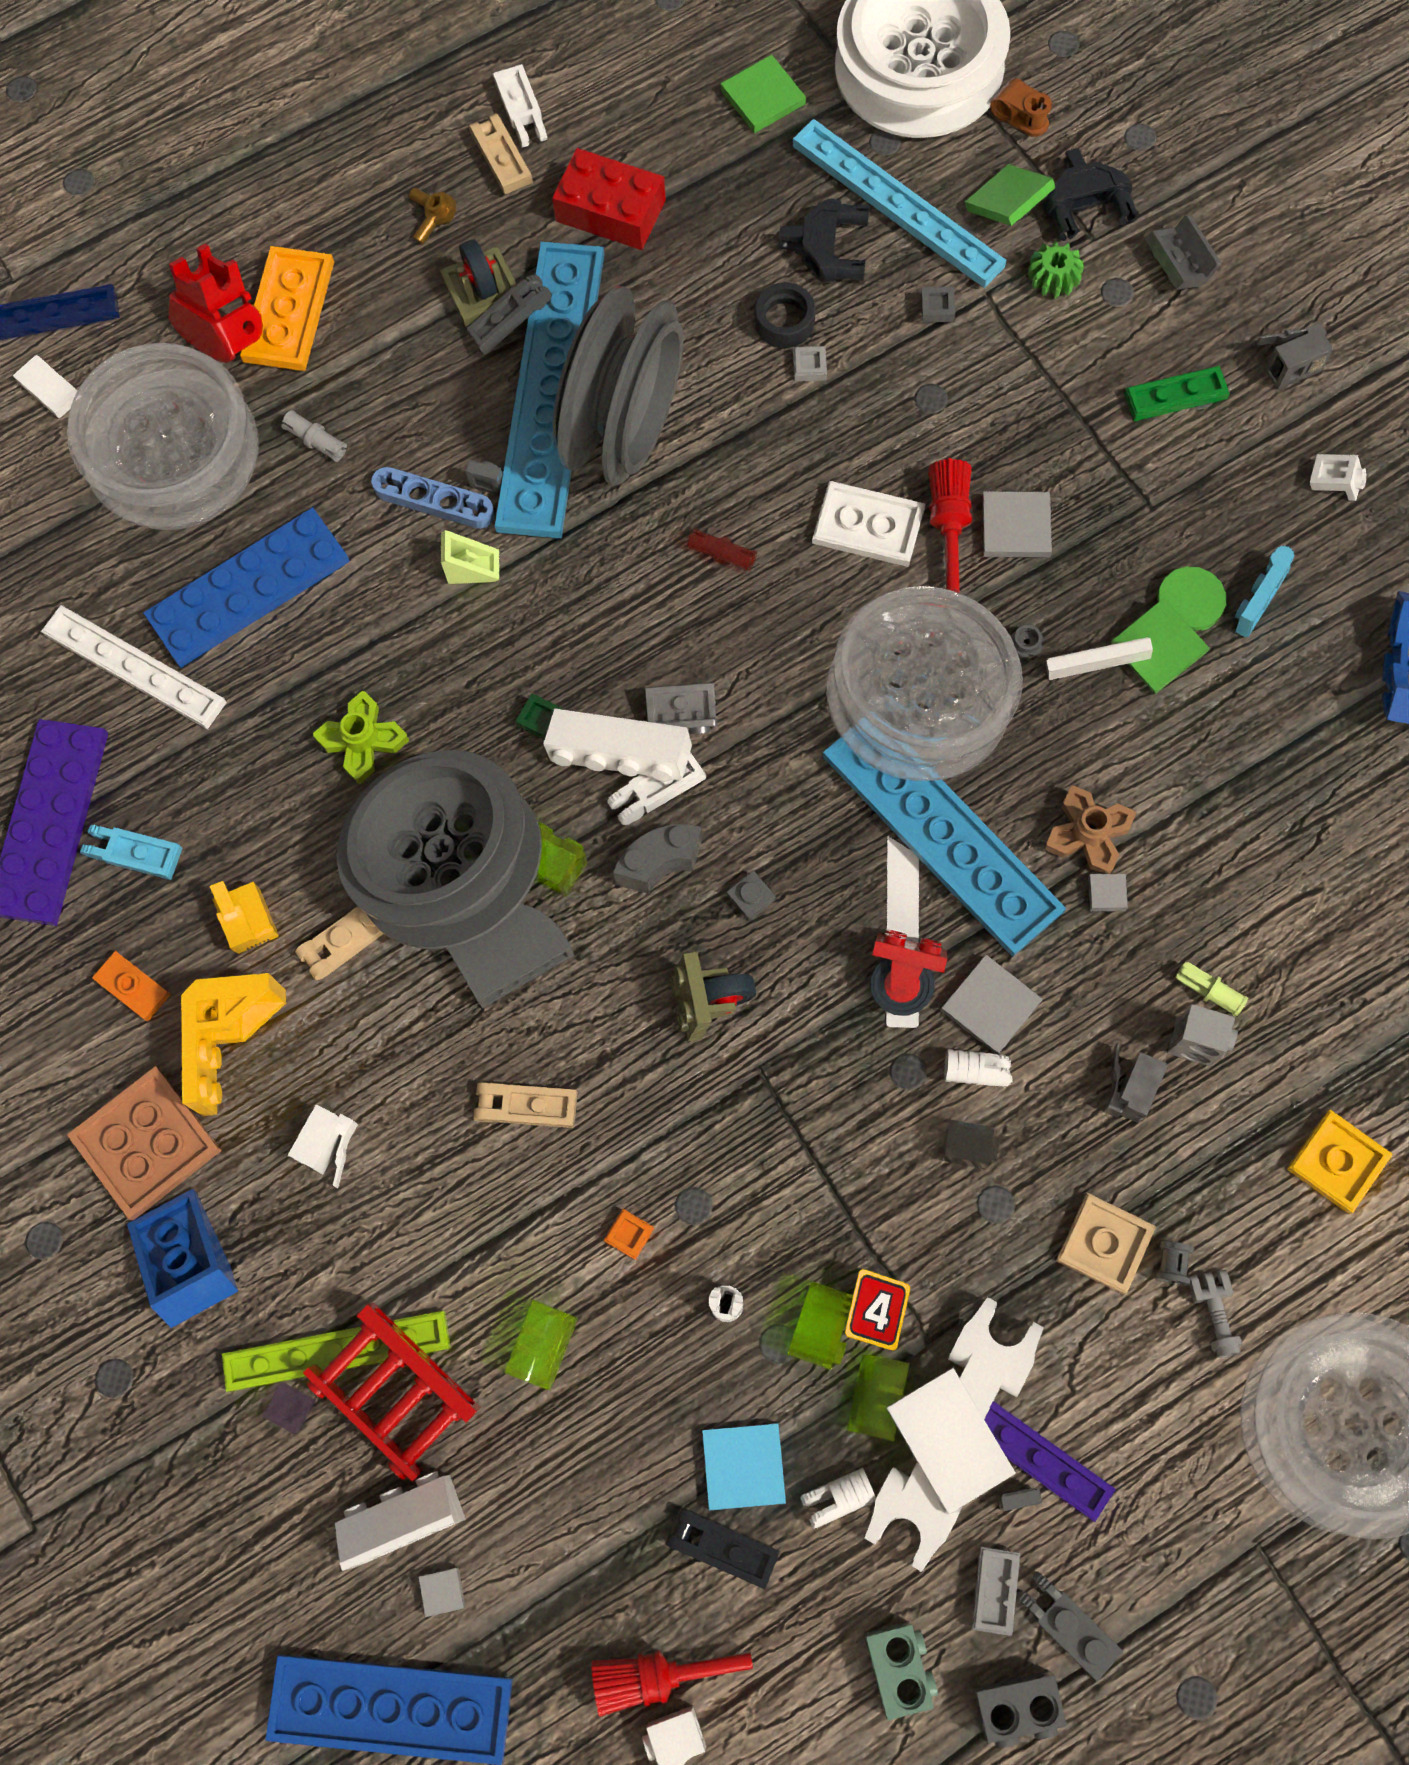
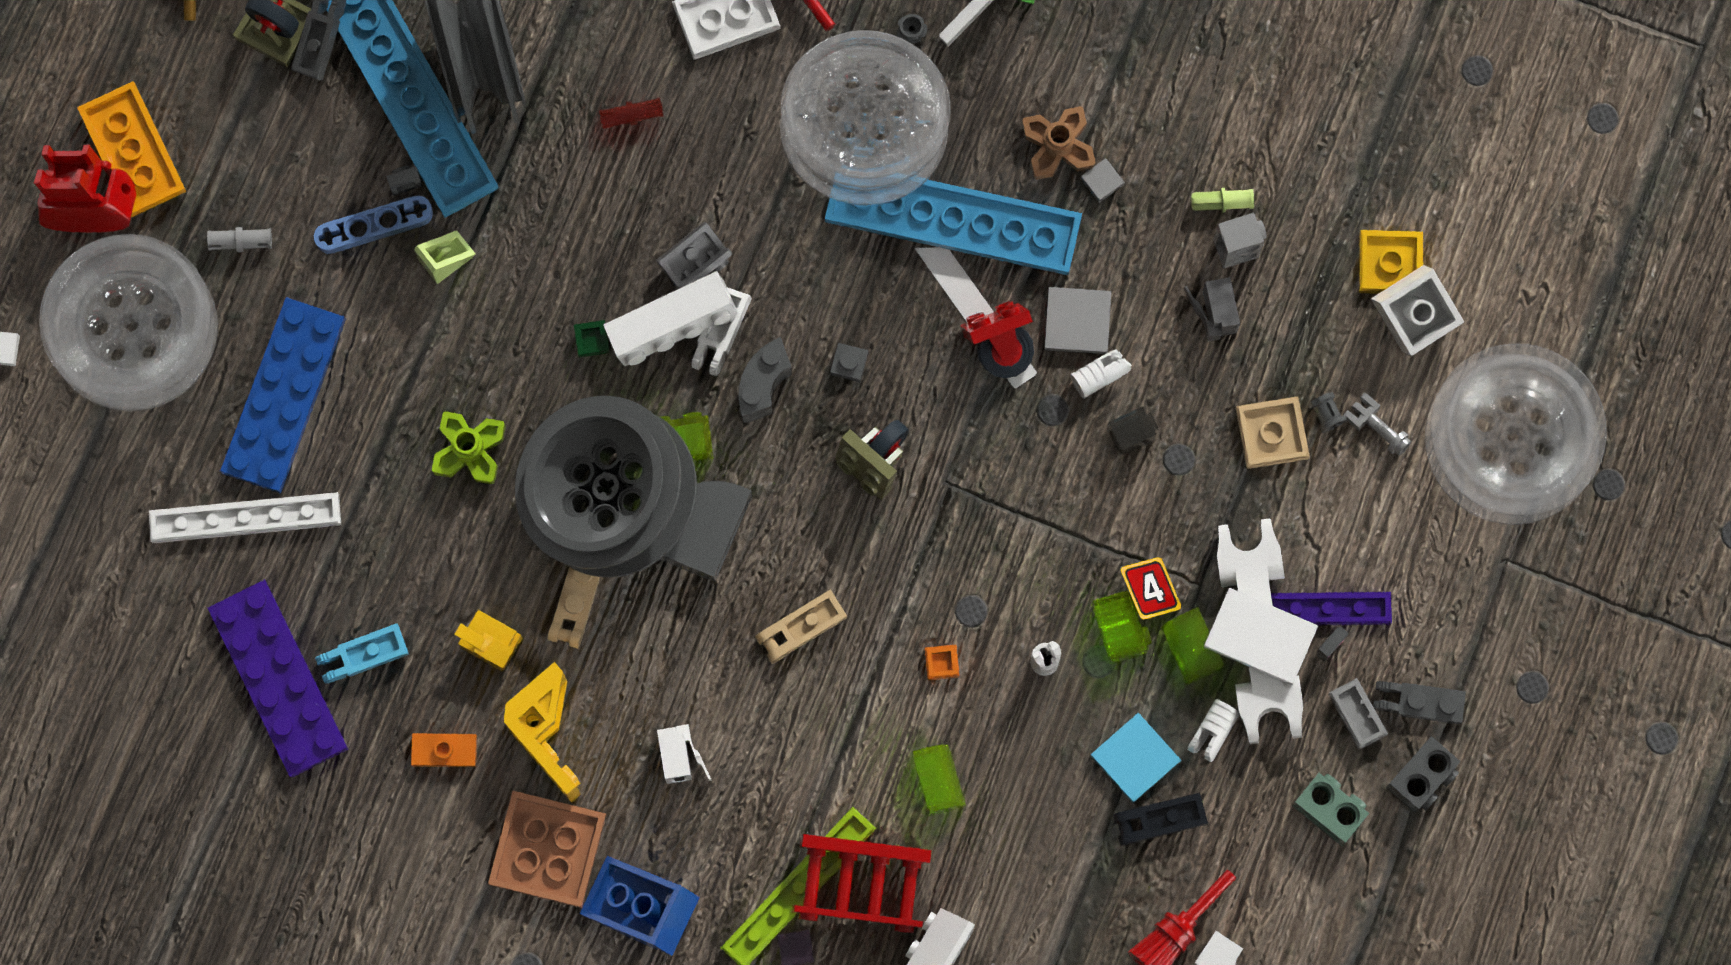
camera: 40 degrees left, 5 degrees up
none -> white brick [1371,265,1464,356]

